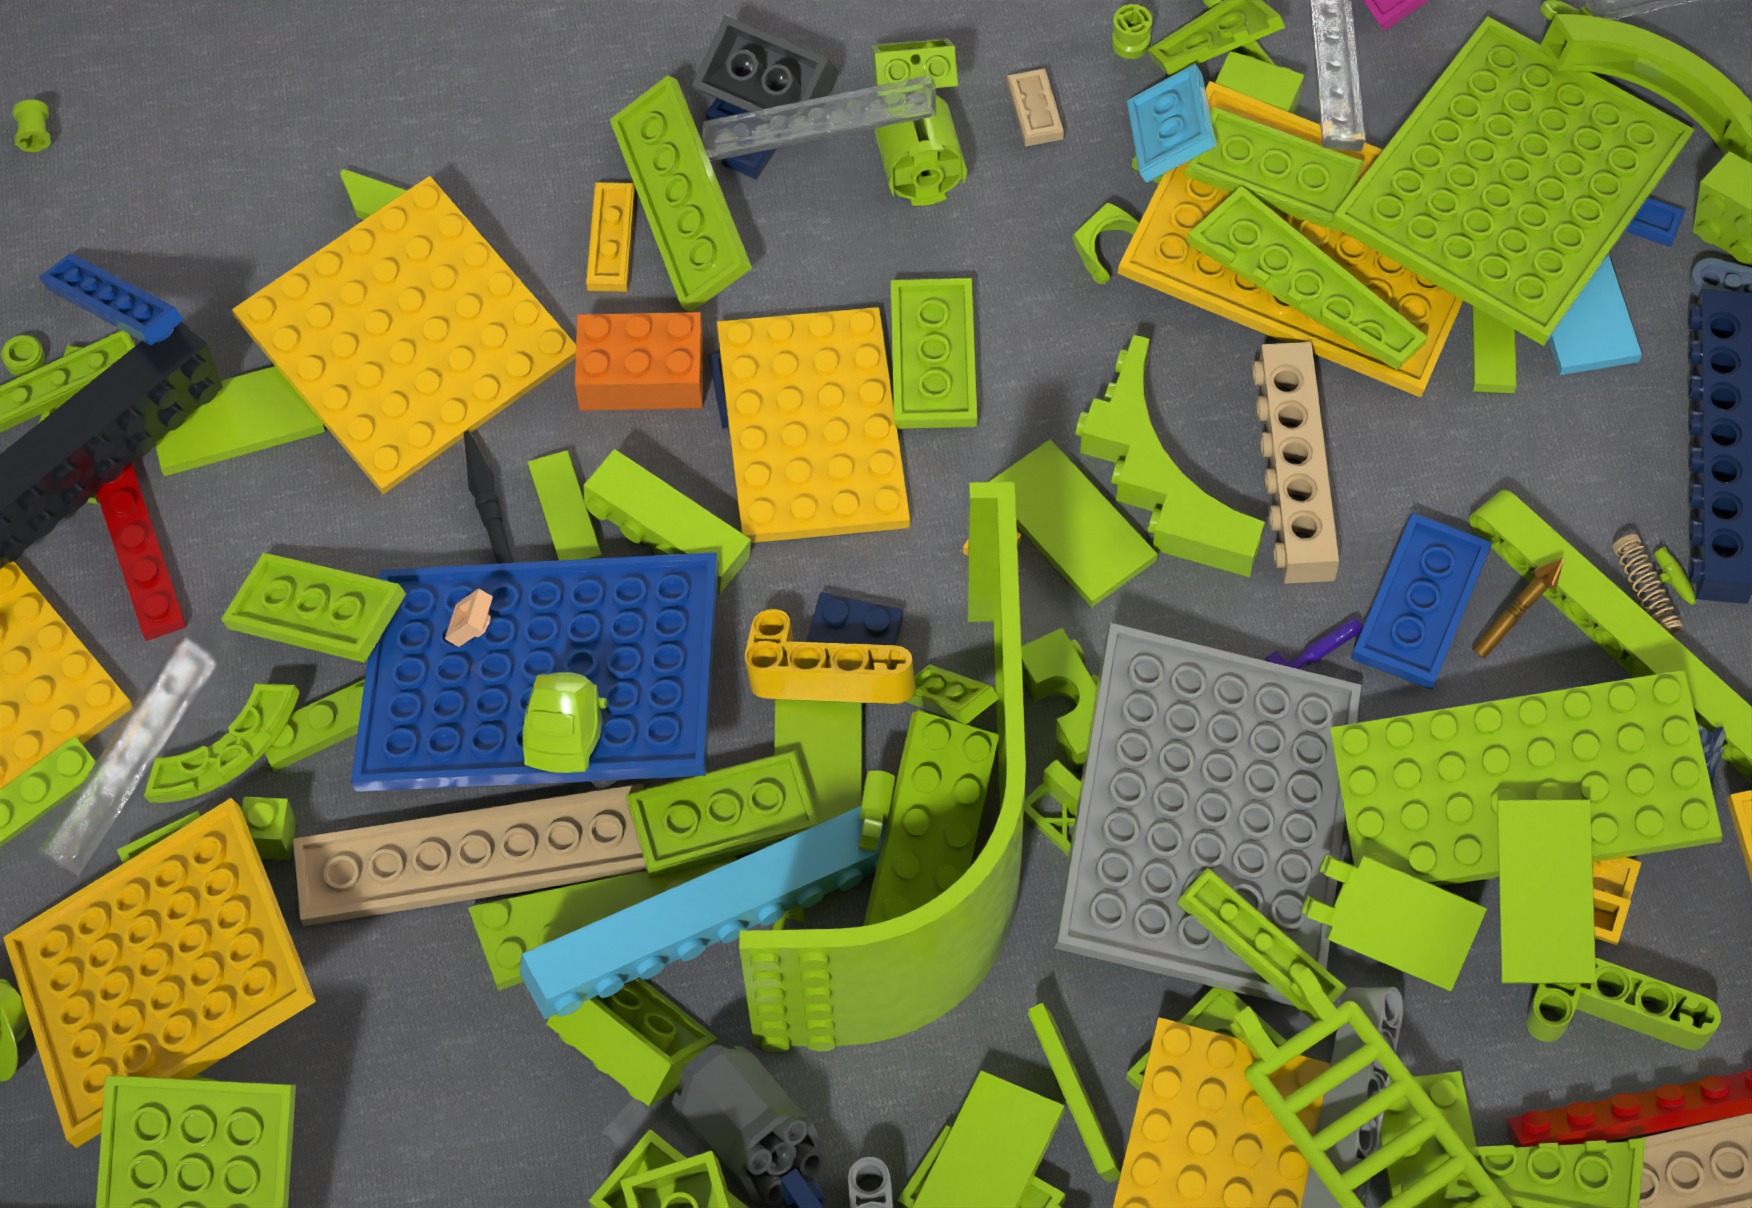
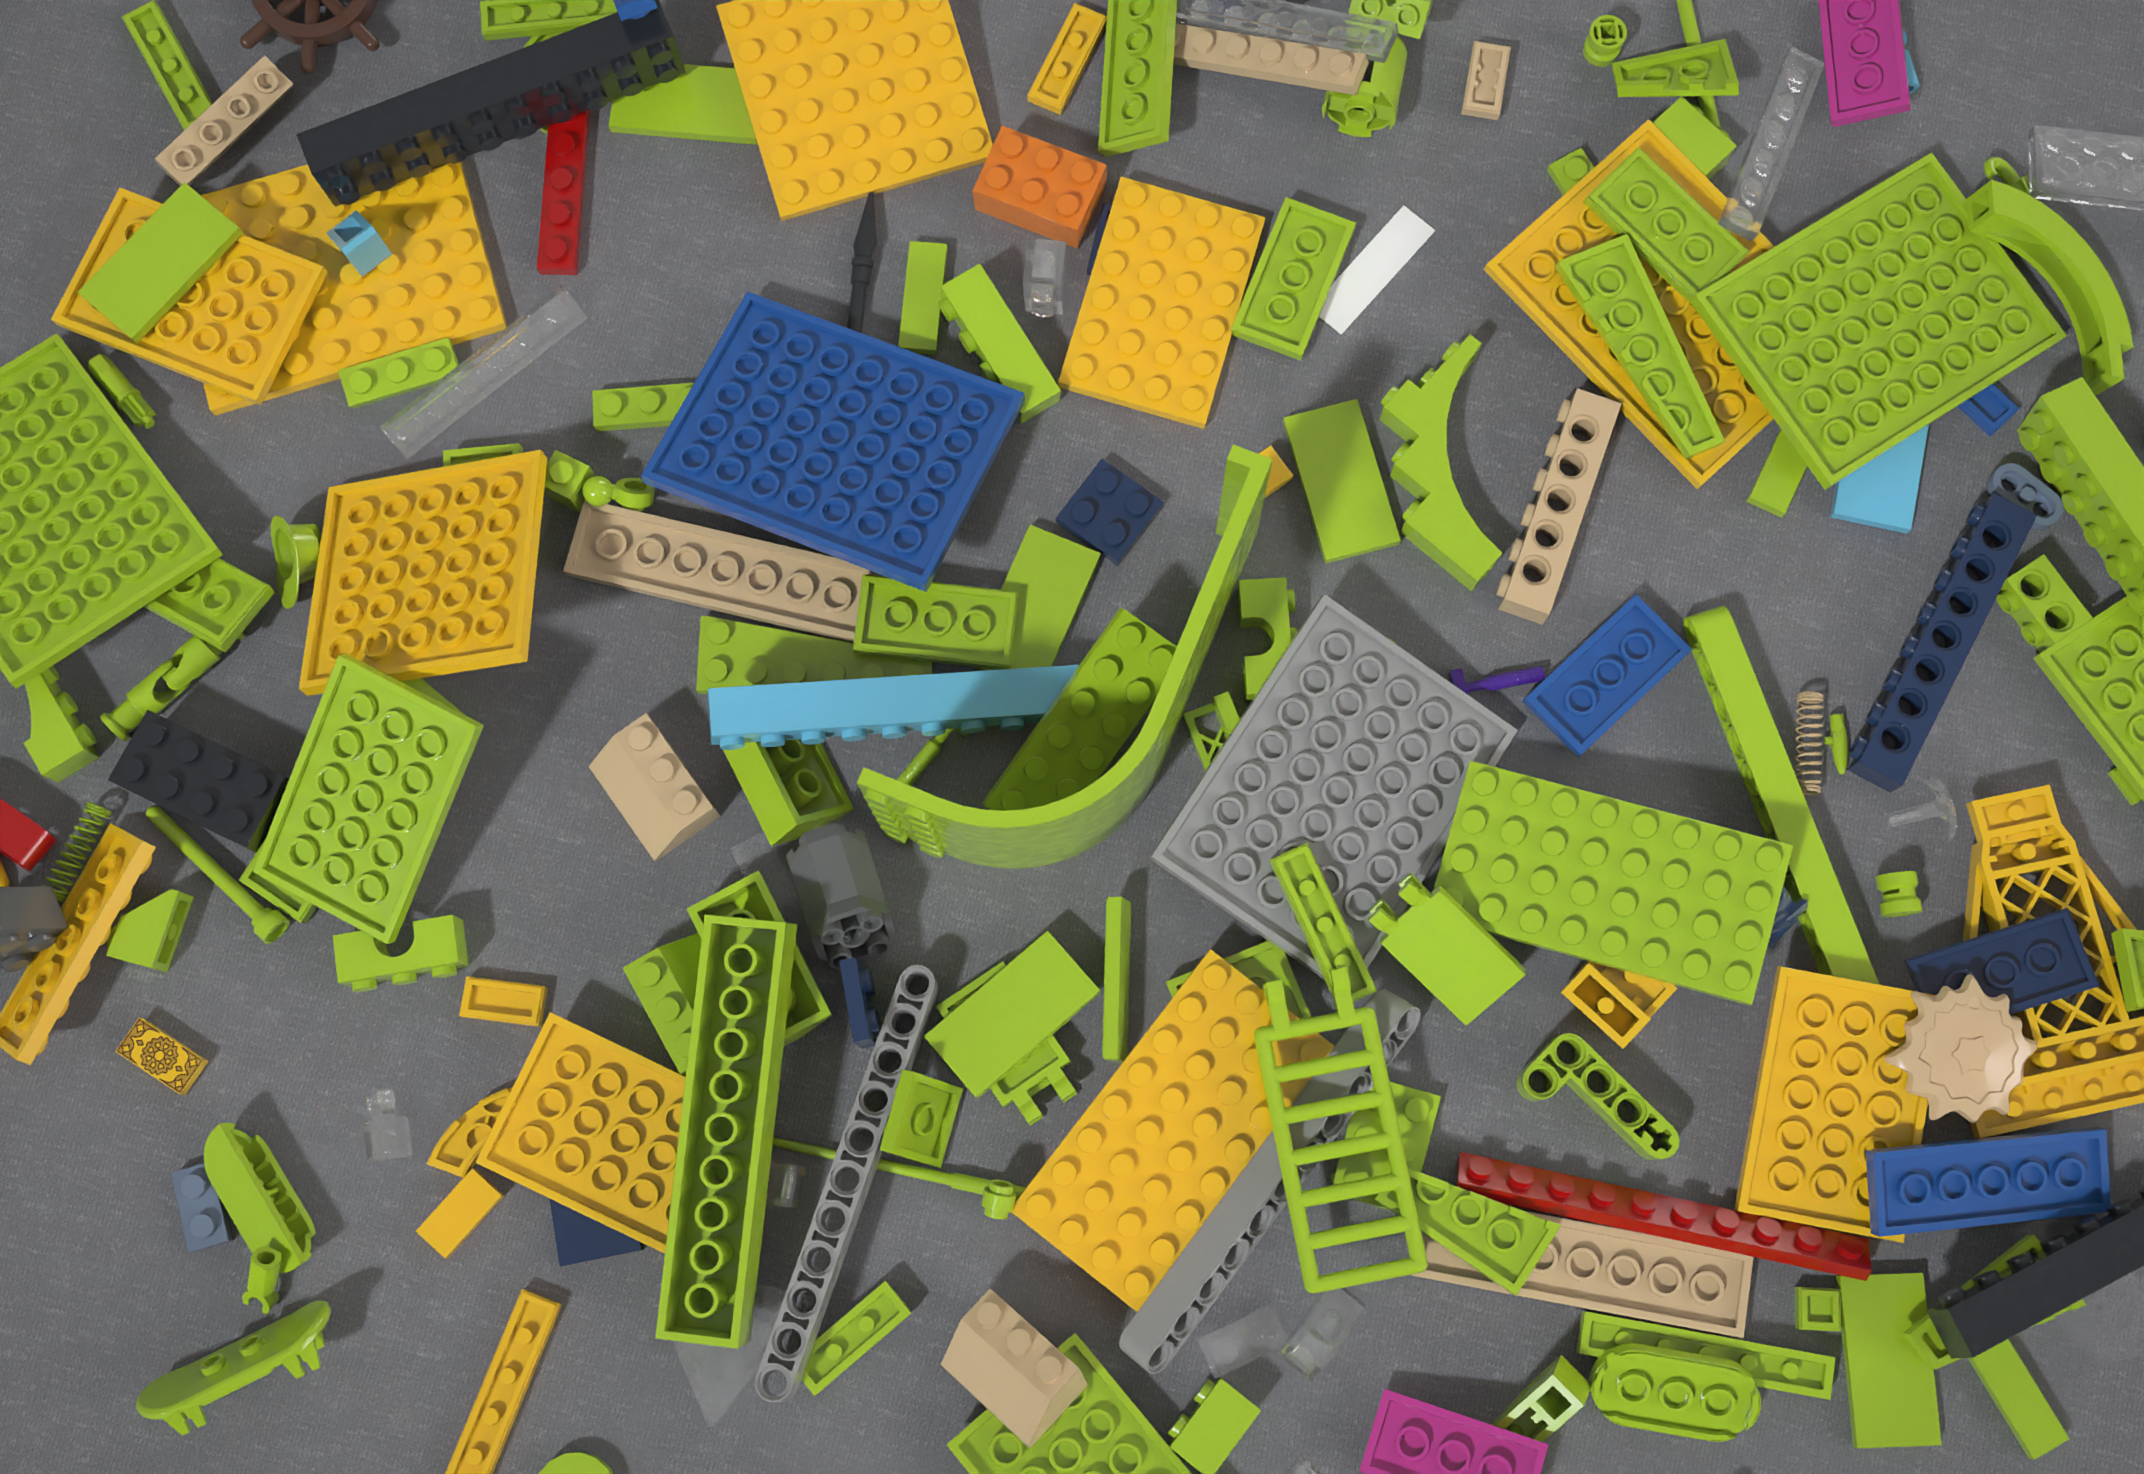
camera: 25 degrees right, 15 degrees up
lime tile [143,683,300,803] -> none
lime plate [221,552,406,663] -> none
light nougat plate [445,588,493,647] -> none
lime helmet [523,672,607,773] -> none
yellow beam [745,609,916,704] -> none
lime bar [858,770,895,852] -> none
lime tile [905,665,999,725] -> none
lime helmet [1072,203,1139,284] -> none
medium azure tile [1127,64,1217,183] -> none
pearl gold piece [1472,558,1564,659] -> none
lime tile [1497,800,1596,984] -> none
none -> lime plate [582,476,655,512]
none -> tan slope [588,713,720,862]
none -> clear brick [1023,238,1067,317]
none -> tan plate [1173,23,1369,95]
none -> white sticker [1319,205,1436,334]

